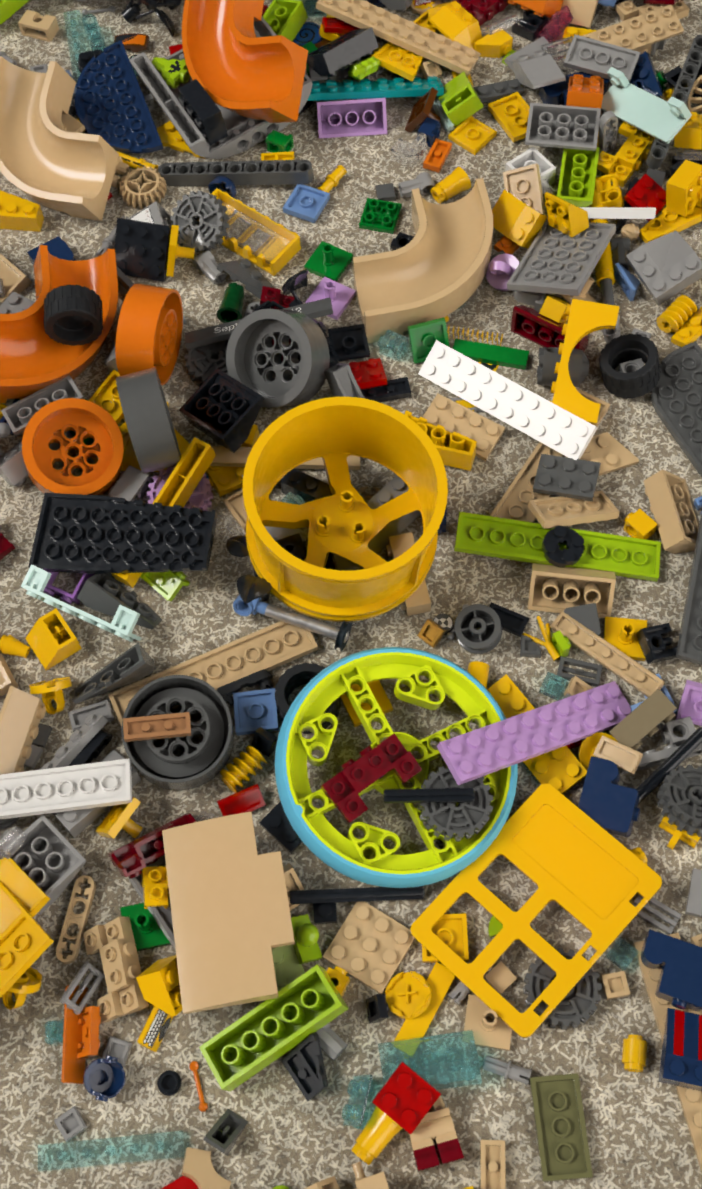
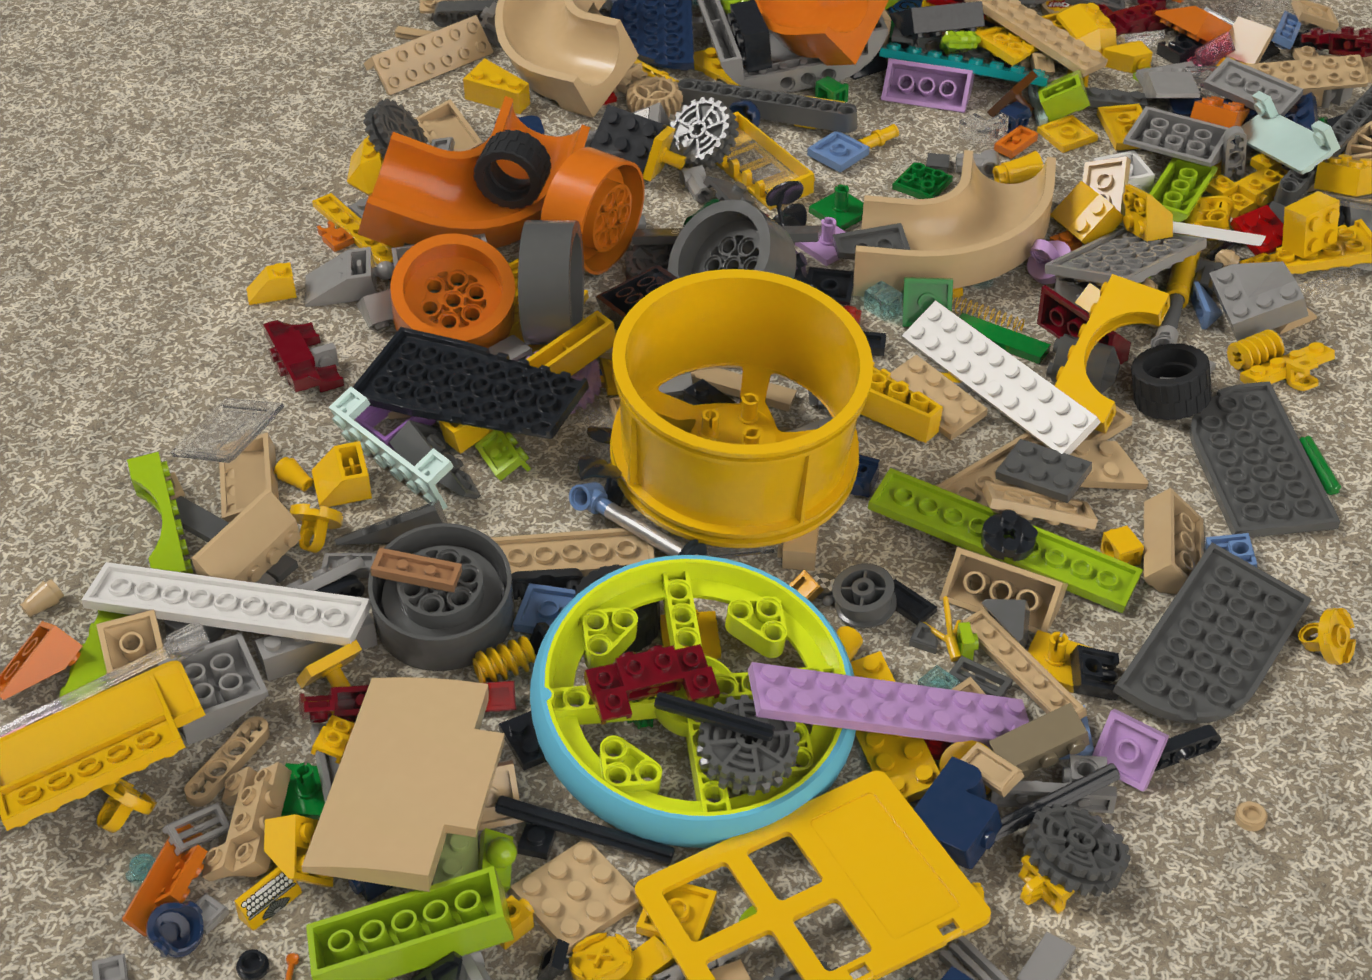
camera: 15 degrees right, 20 degrees down
none -> dark grey wing [832,223,911,260]

